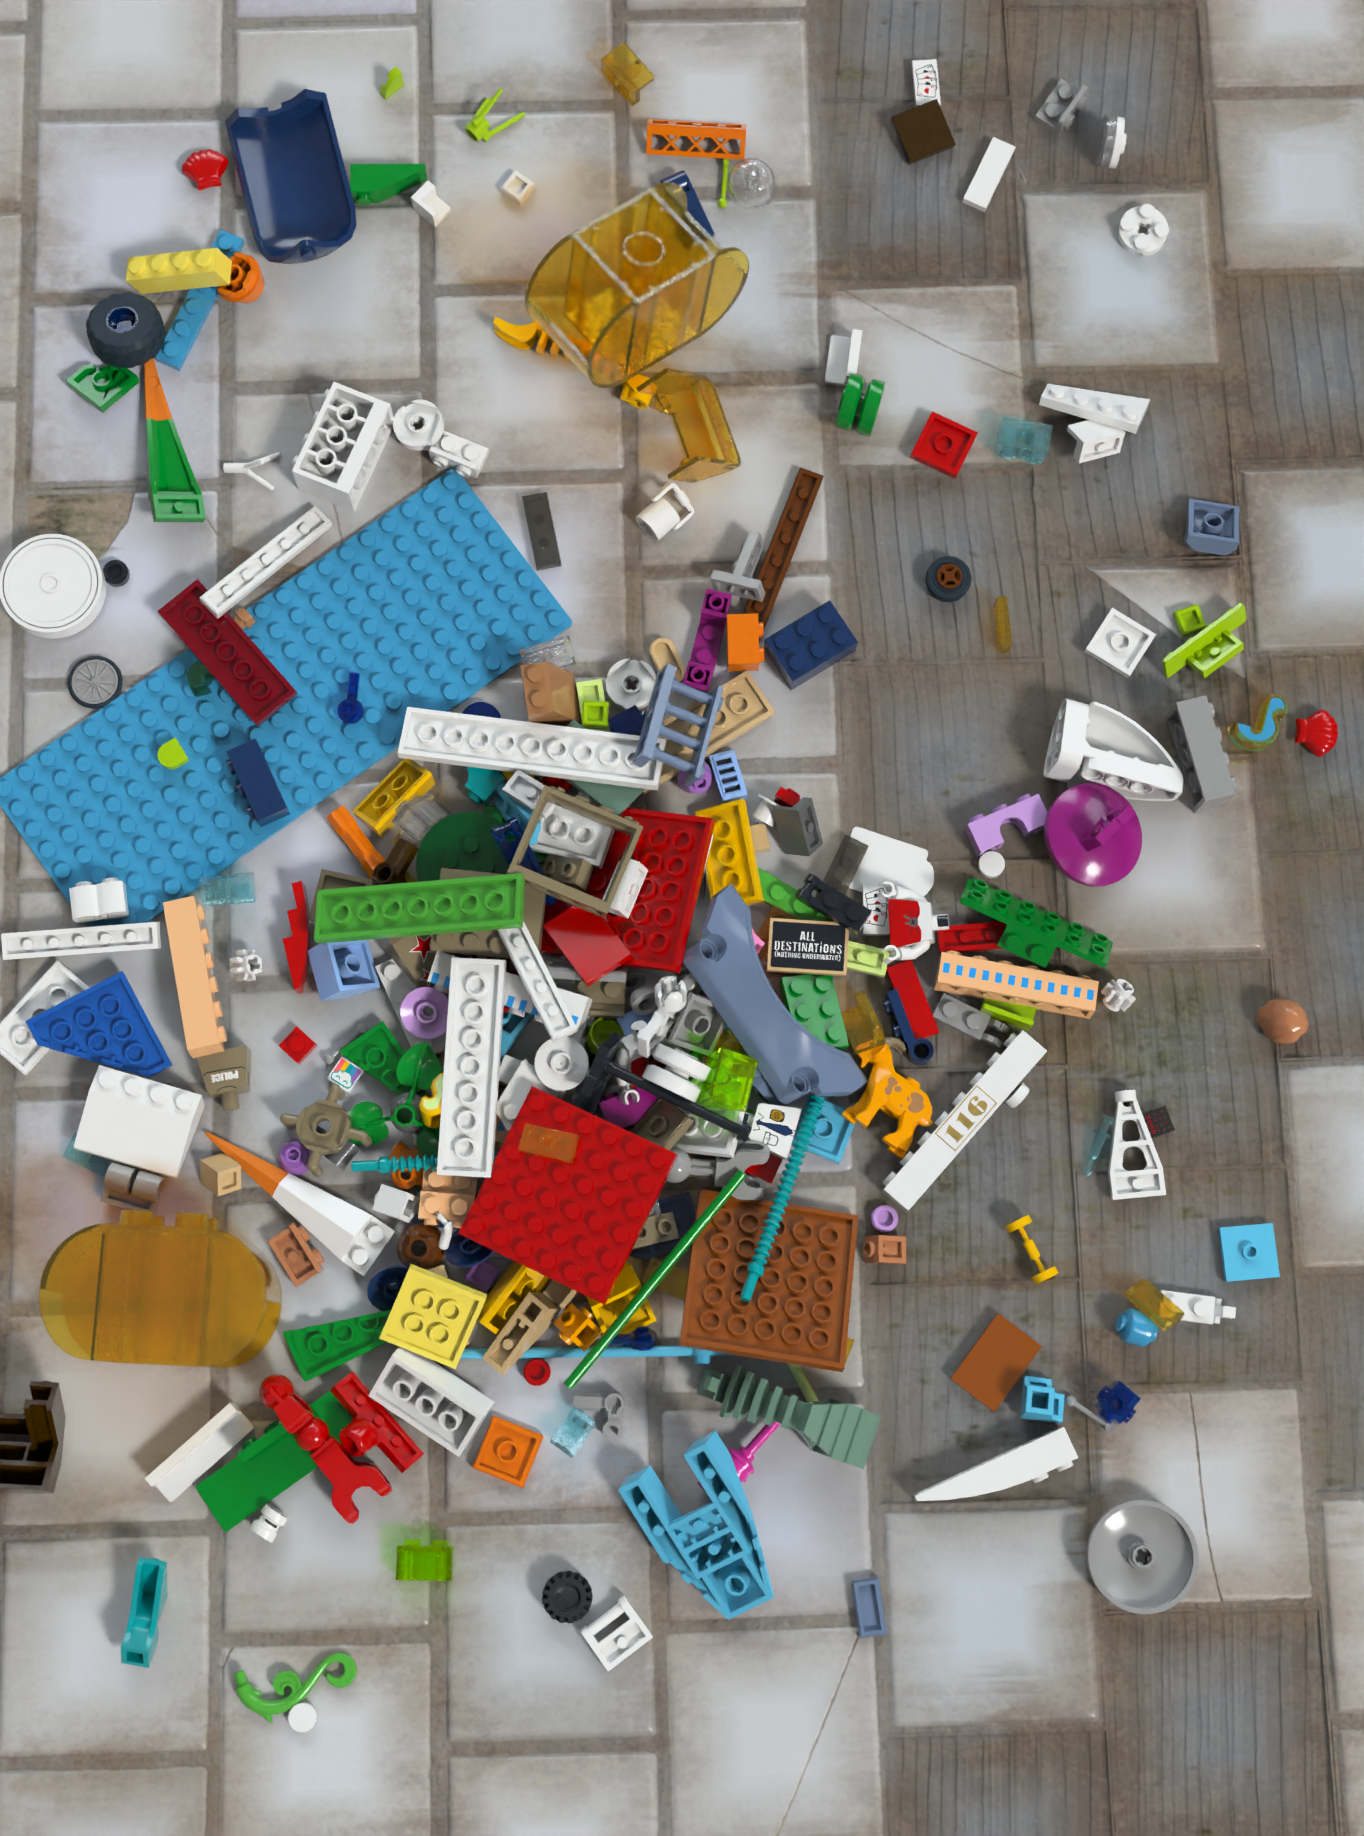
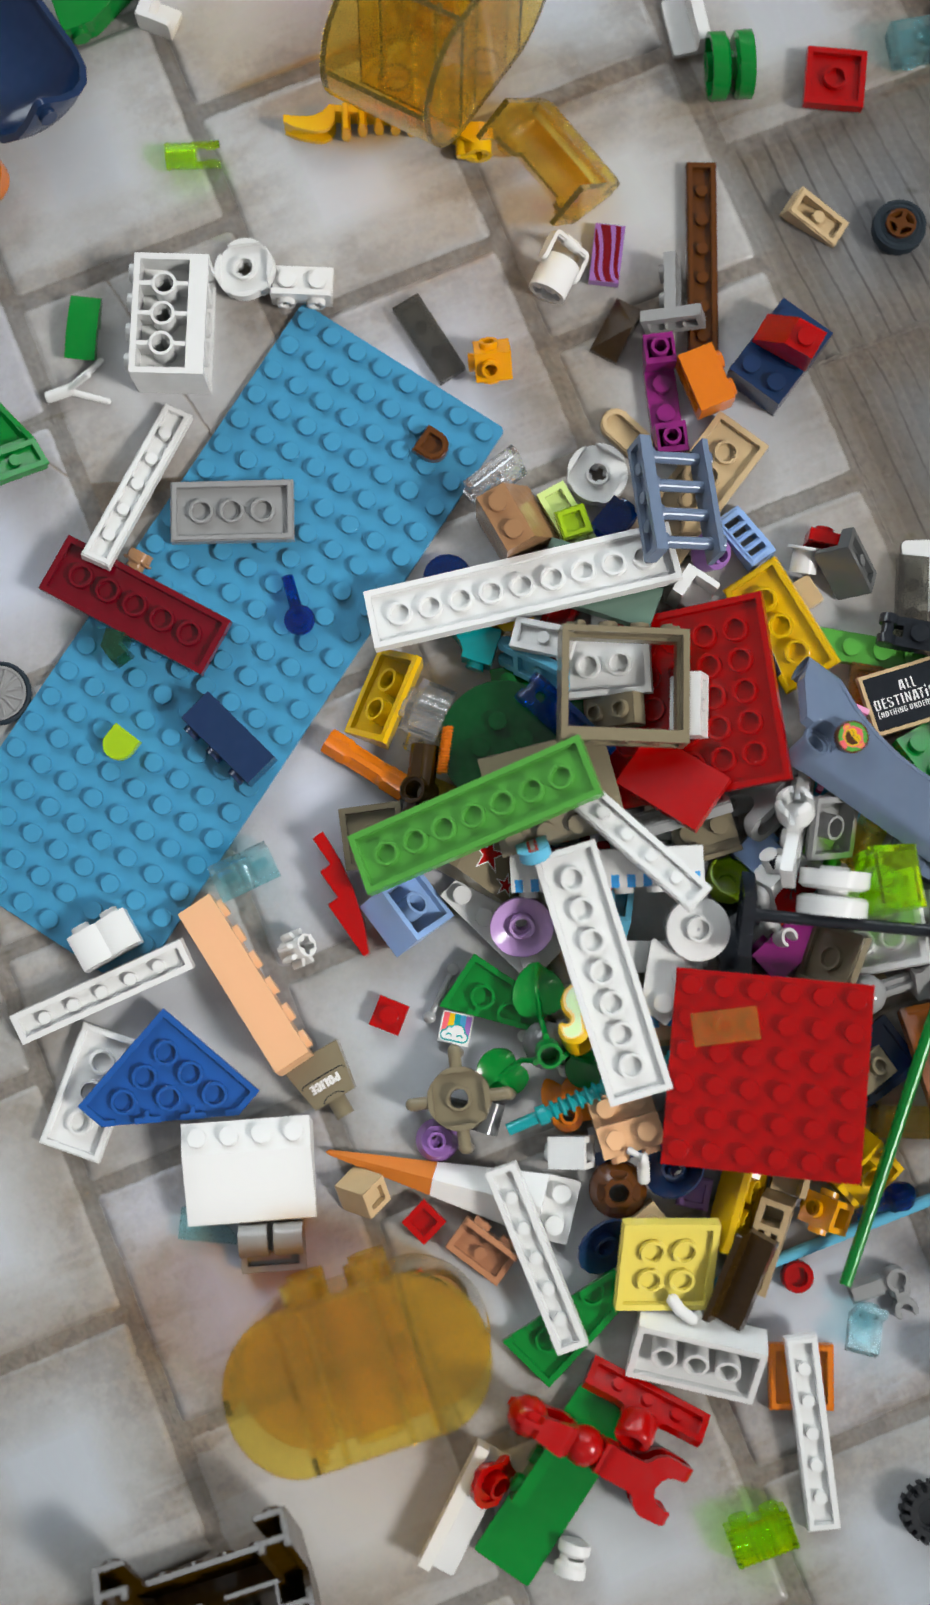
camera: 15 degrees left, 5 degrees up
none -> green slope [64,295,102,361]
none -> clear neon green hinge [164,140,221,171]
none -> light grey tile [170,479,295,545]
none -> red plate [401,1198,447,1245]
none -> reddish brown tile [412,425,449,463]
none -> orange piece [436,725,454,775]
none -> light orange brick [467,337,513,385]
none -> red animal [470,1454,516,1509]
none -> white plate [485,1160,589,1356]
none -> medium azure tile [515,835,551,866]
none -> tile [588,223,626,288]
none -> dark brown slope [589,298,643,365]
none -> white panel [665,563,721,609]
none -> white piece [666,1294,703,1325]
none -> dark brown panel [702,1227,779,1331]
none -> red slope [751,314,827,372]
none -> tan slope [780,186,849,248]
none -> white tile [783,1332,841,1532]
none -> tile [834,721,869,753]

